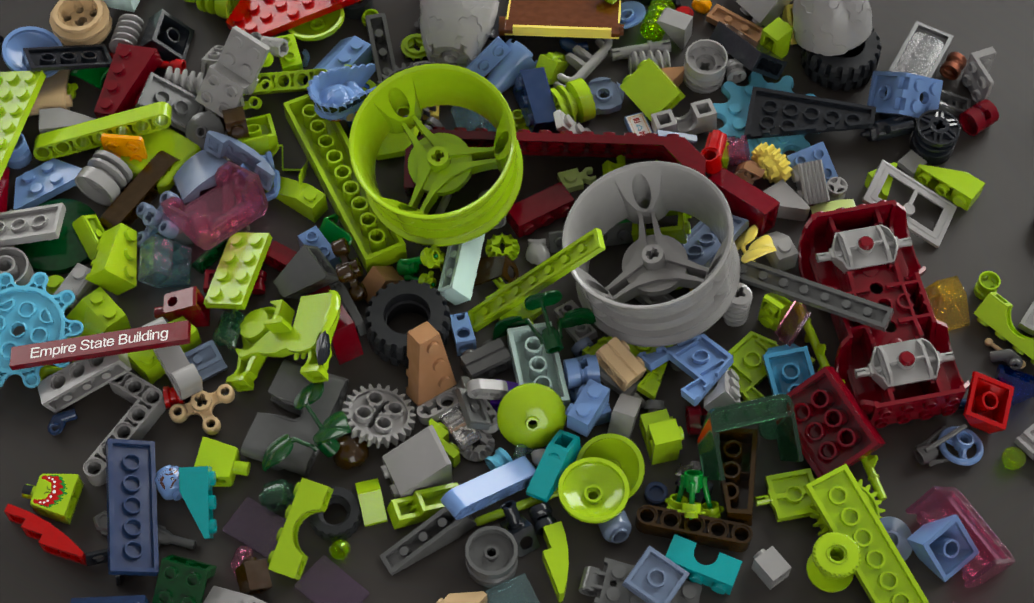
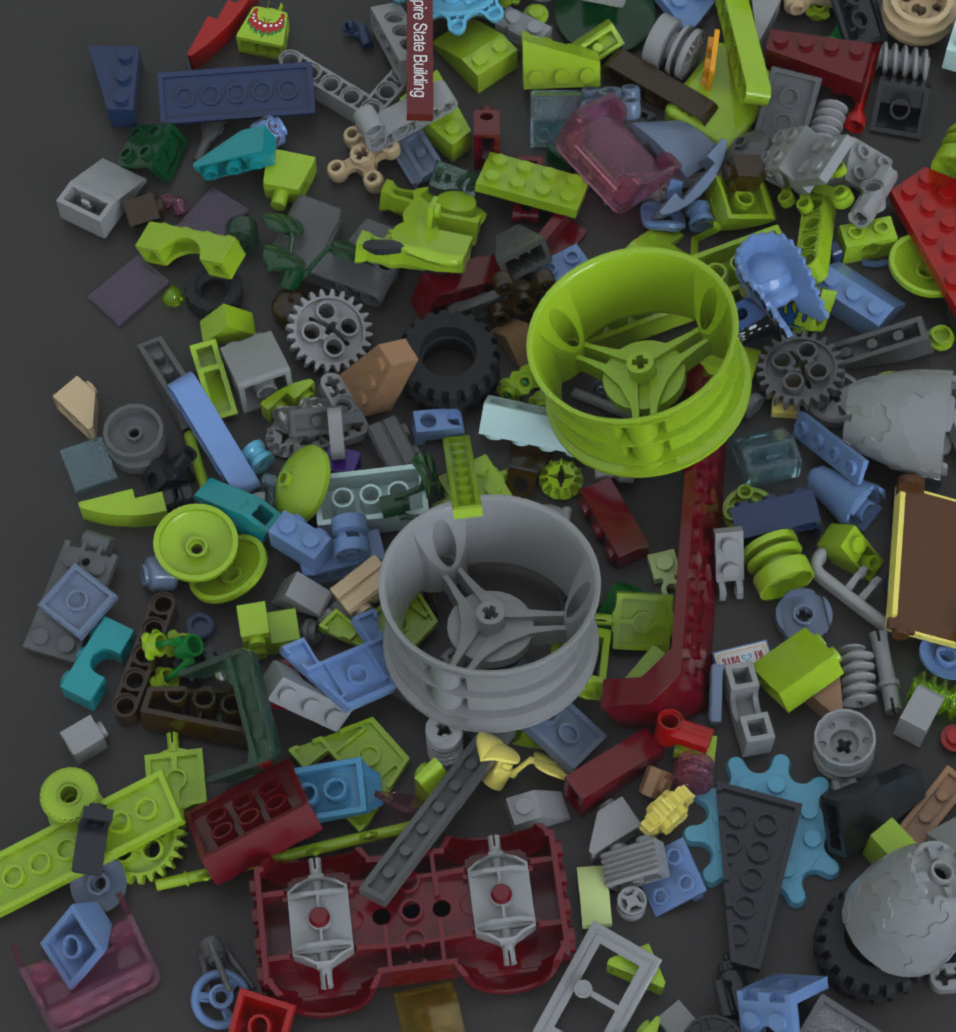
camera: 95 degrees right, 5 degrees up
none -> black bracket [71,803,114,876]

